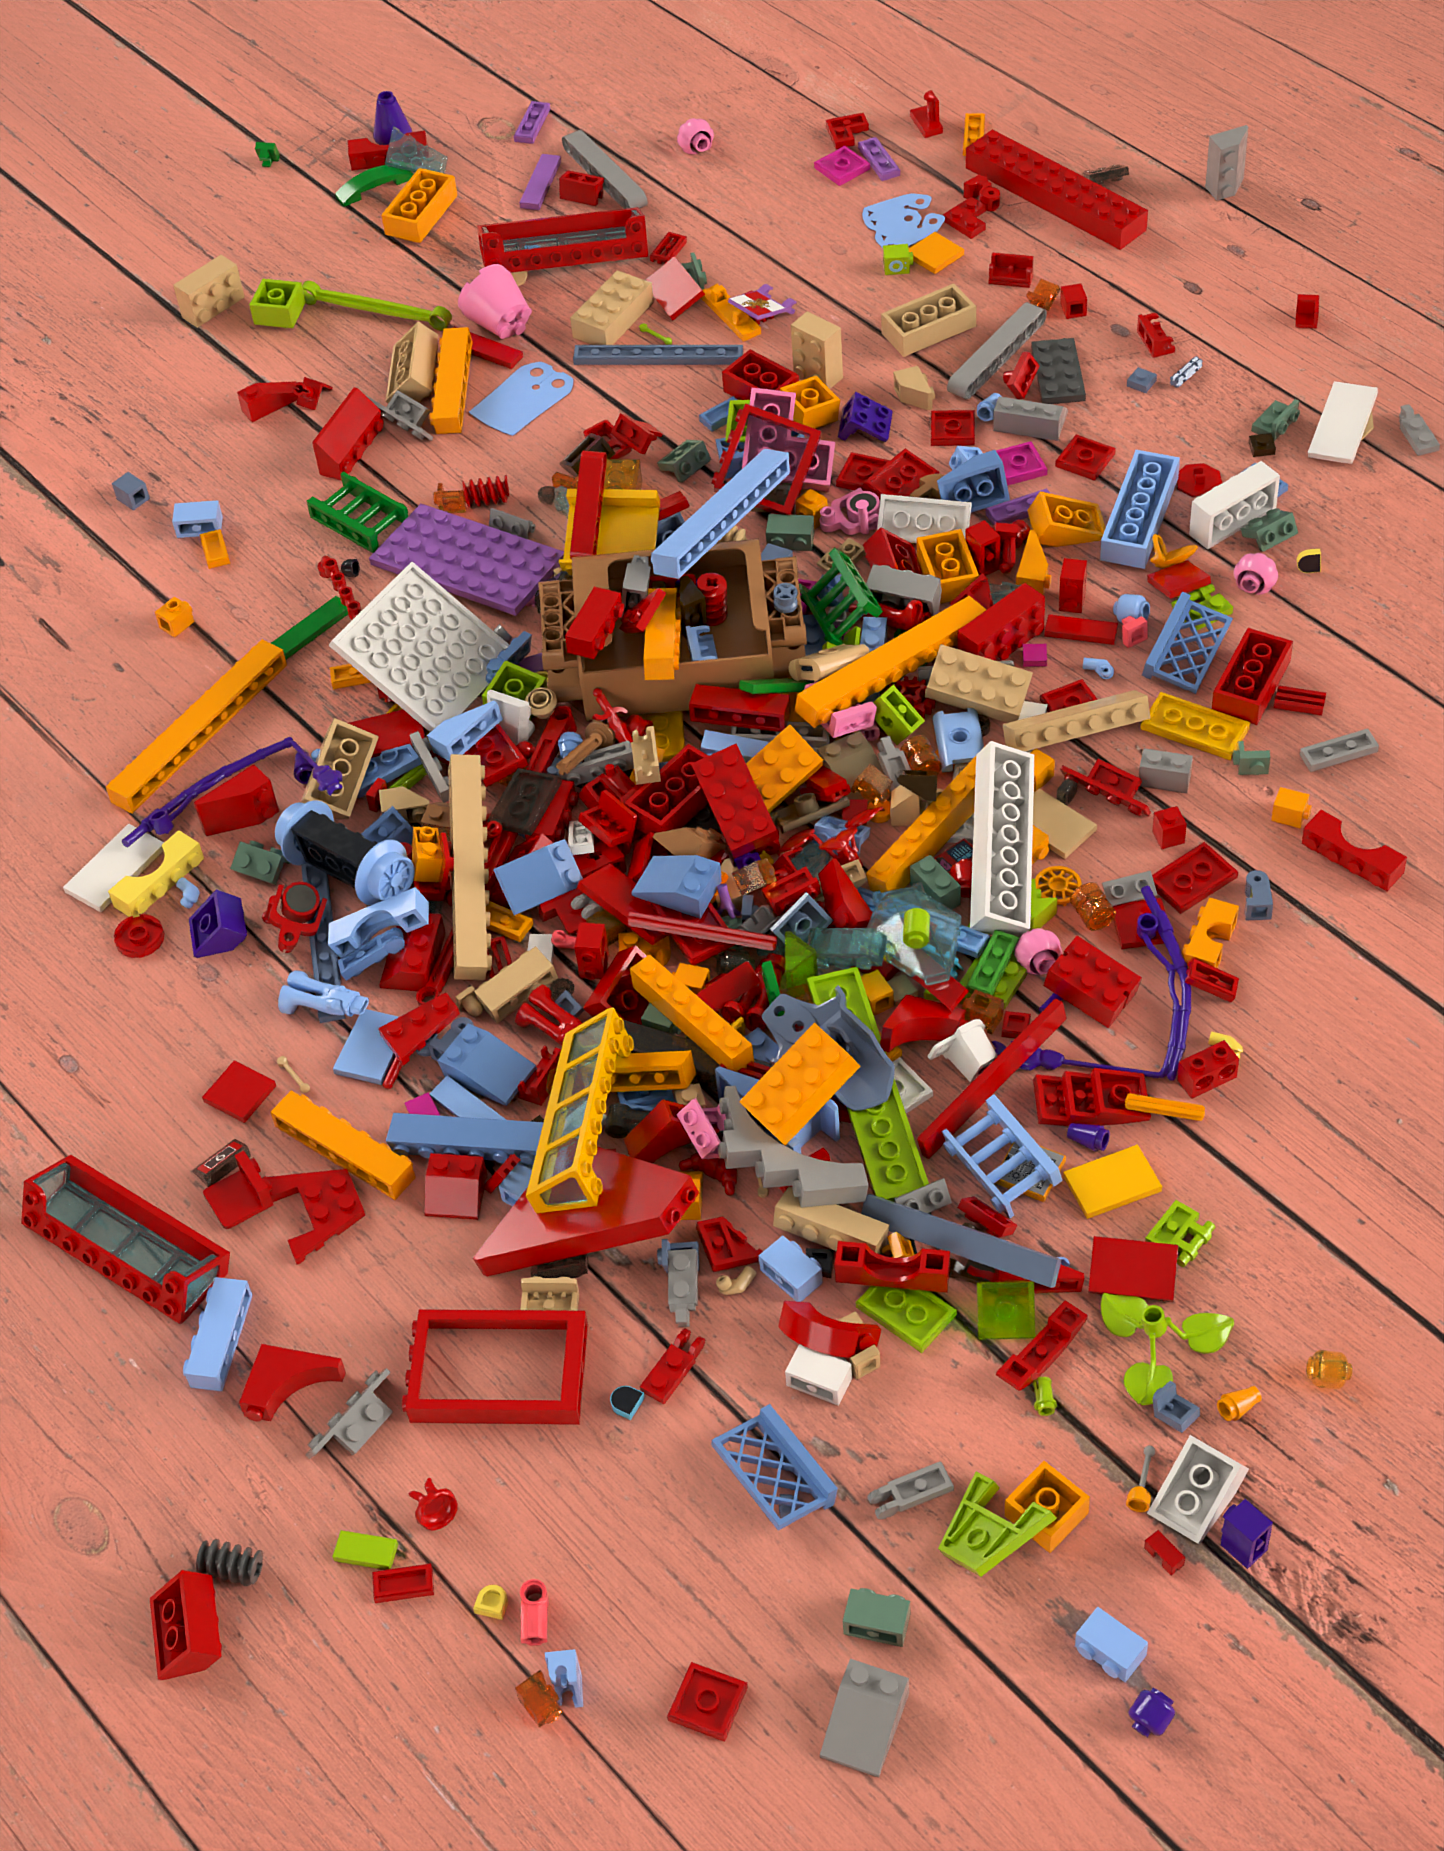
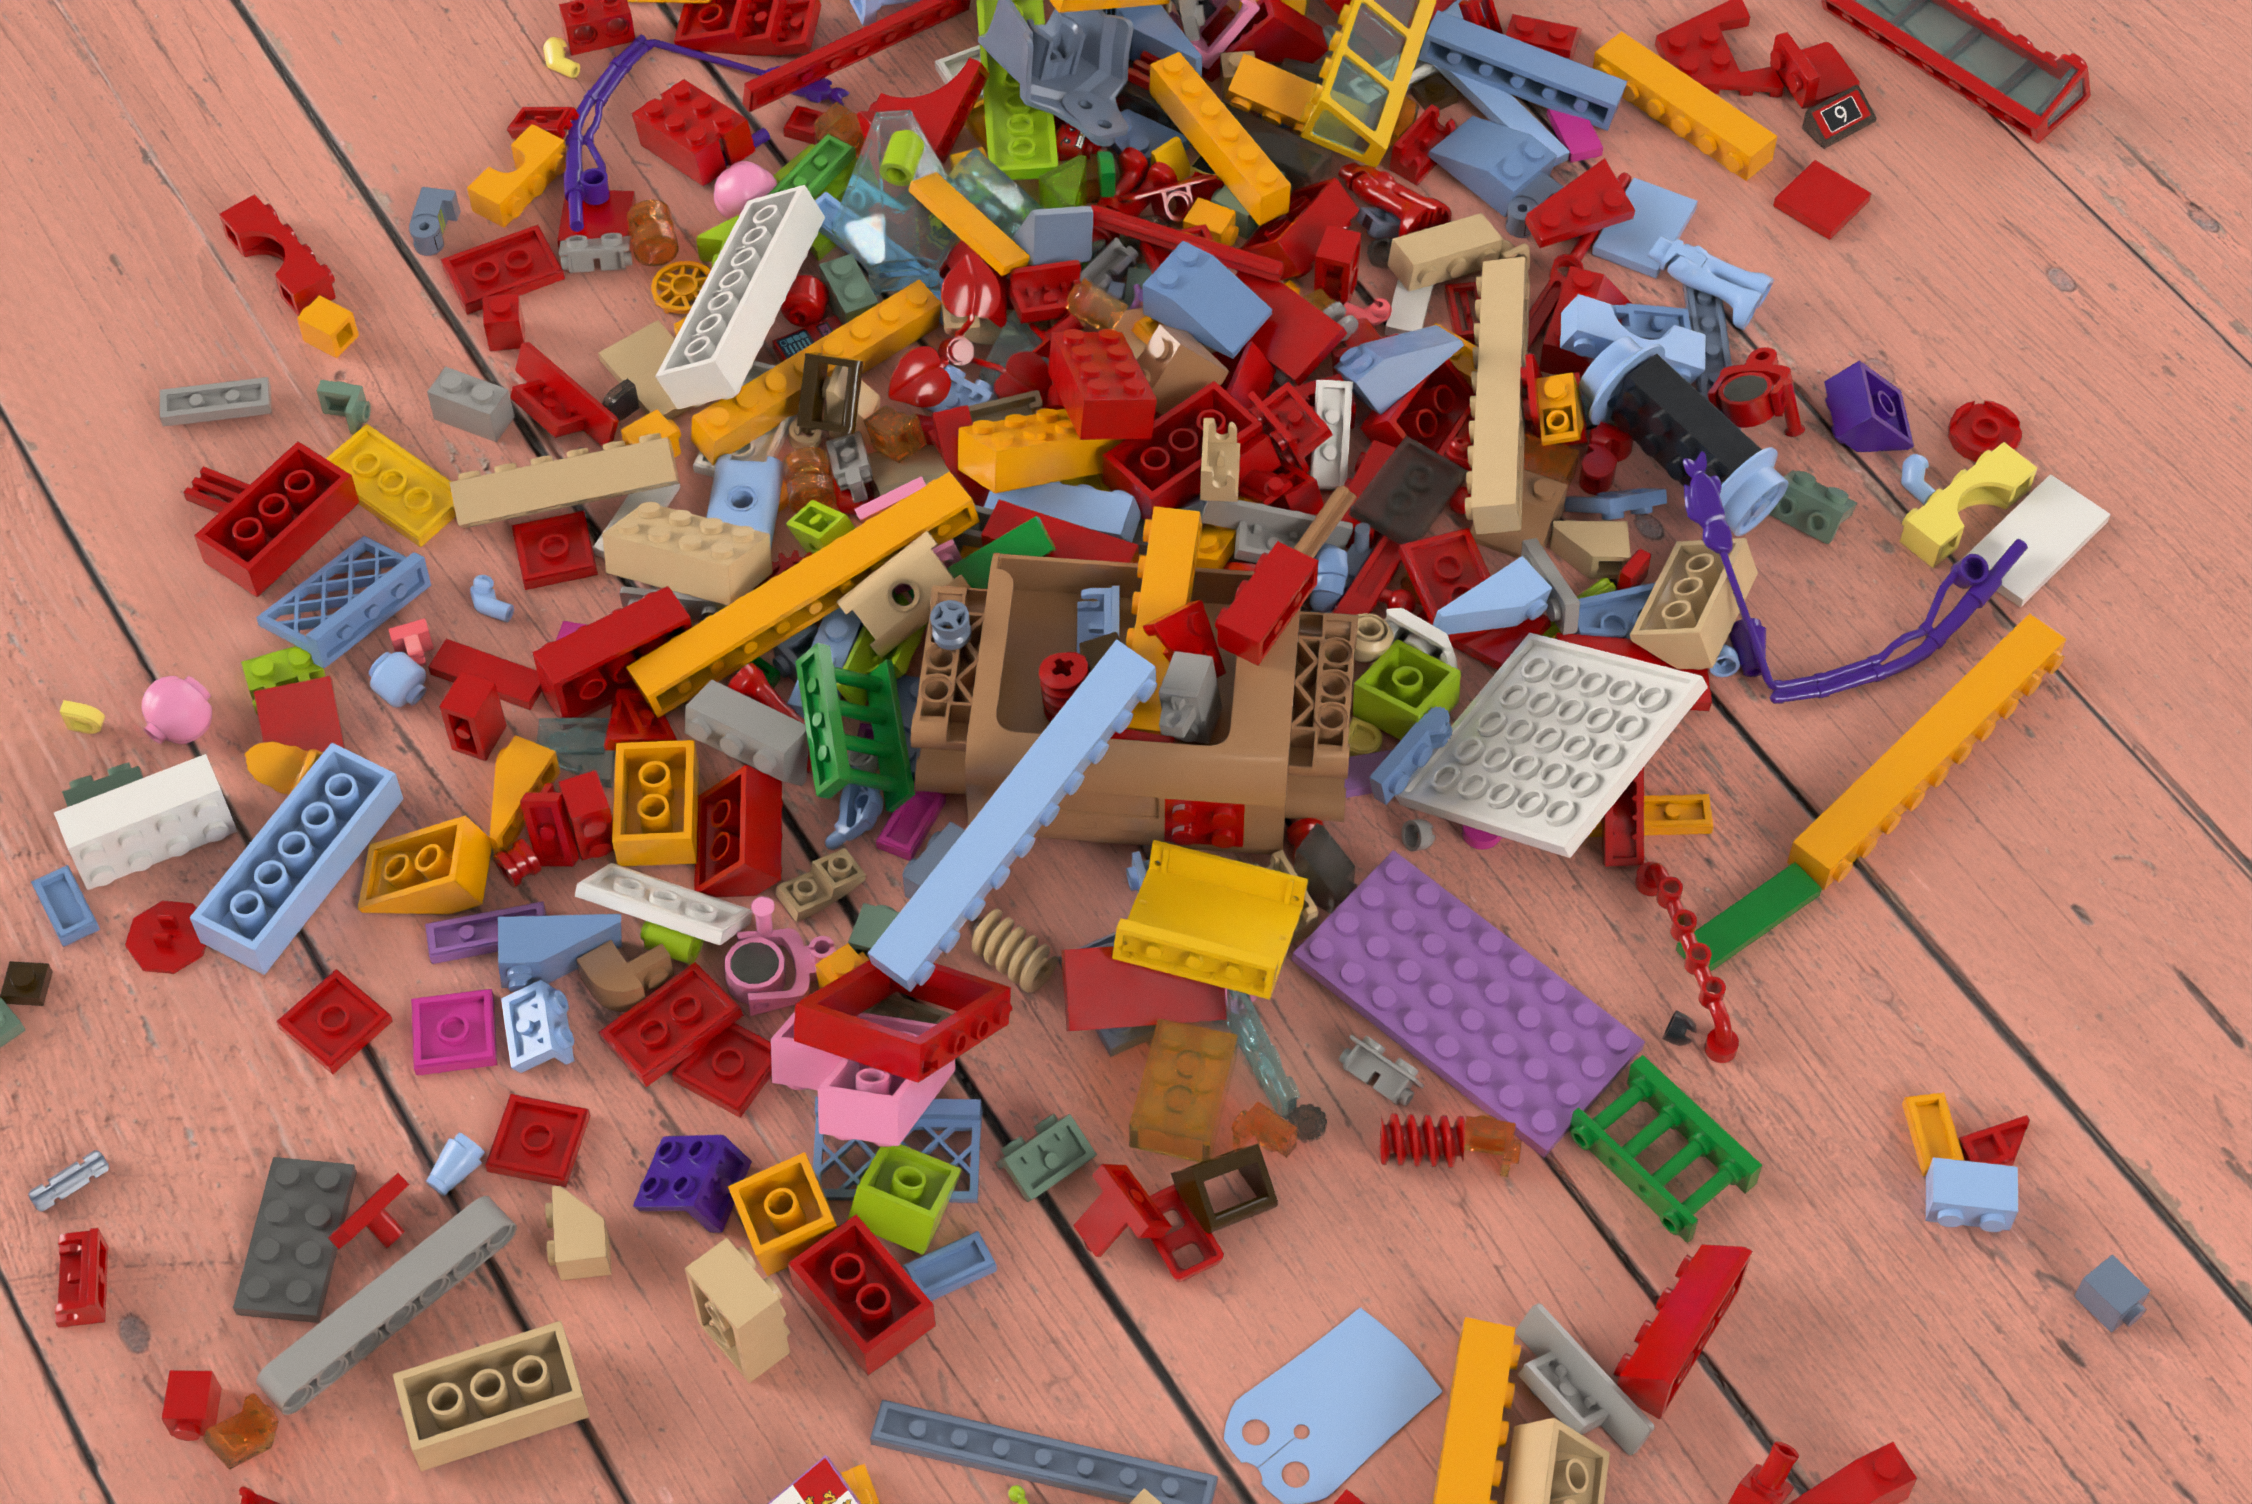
camera: 175 degrees left, 5 degrees up
light orange brick [155,596,195,637] -> none
red slope [194,764,279,836] -> none
tan hinge [277,1056,310,1093] -> none
red beam [570,451,607,560] -> none
white container [927,1019,997,1082] -> none
light grey slope [993,397,1068,441] -> none
sand blue plate [1127,367,1157,393] -> none
none -> light orange tile [908,172,1030,276]
none -> red tile [1958,1115,2030,1166]

